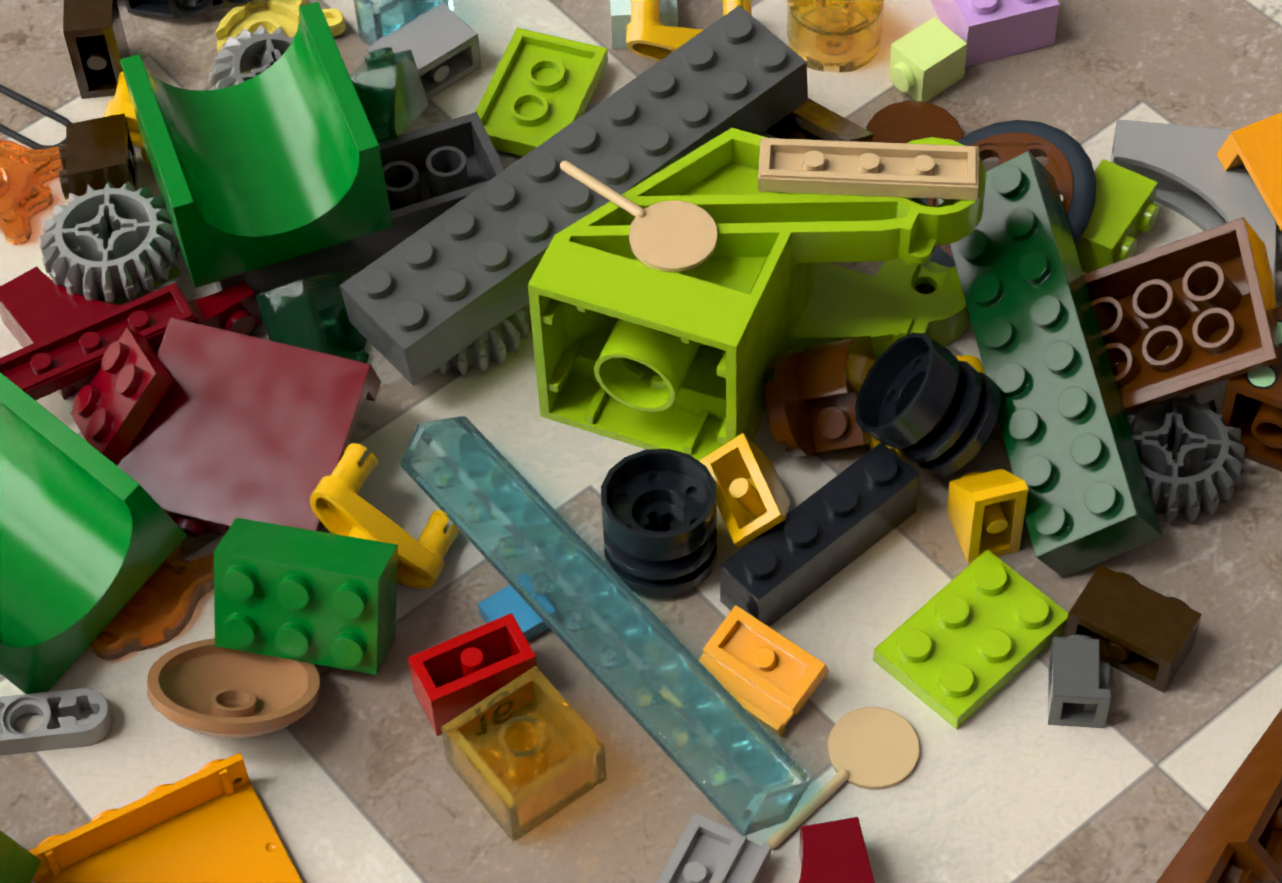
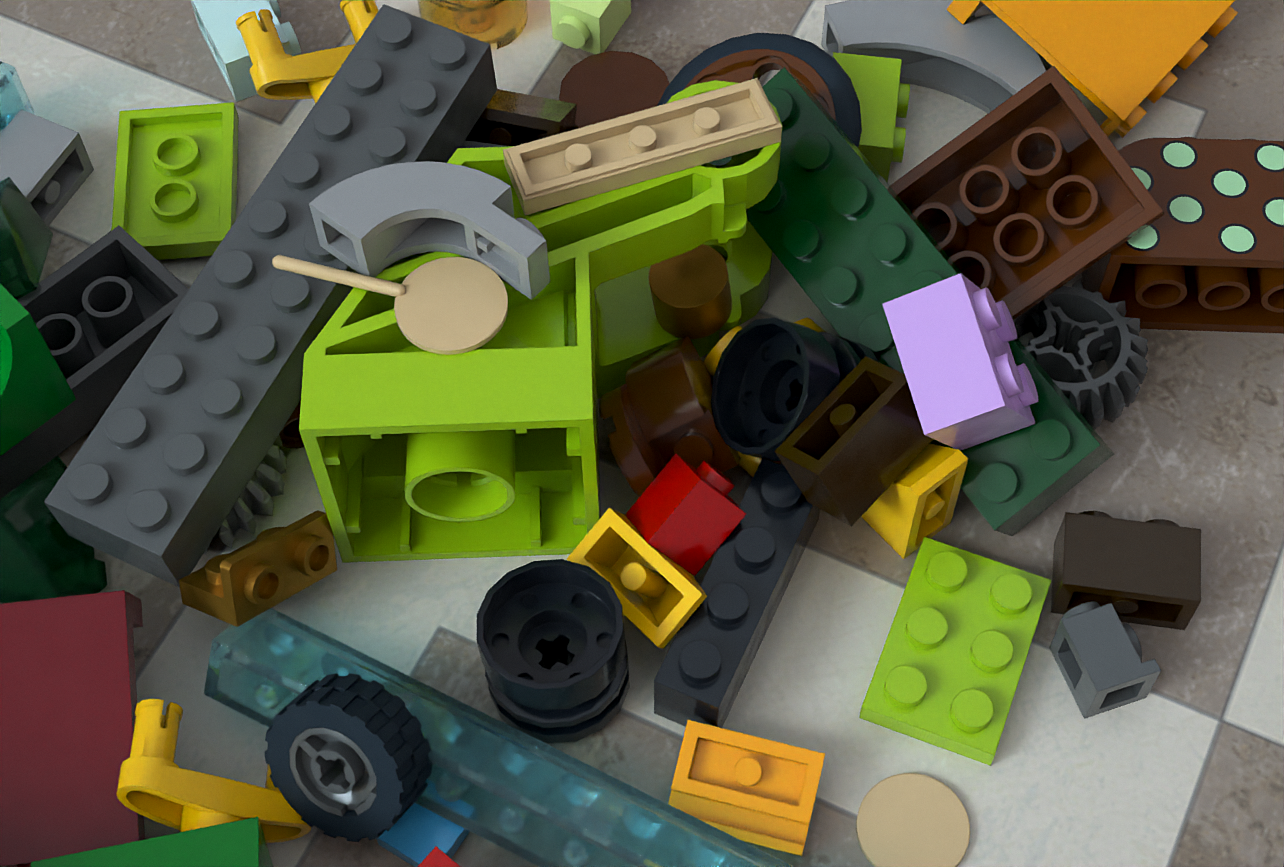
camera: 25 degrees left, 5 degrees up
none -> pearl gold bracket [179,510,337,627]
none -> black wheel [264,673,432,842]
none -> light grey arch [309,161,550,300]
none -> red brick [625,454,746,576]
none -> pearl gold piece [648,244,732,339]
none -> dark brown brick [775,356,933,527]
none -> lavender brick [882,273,1038,451]

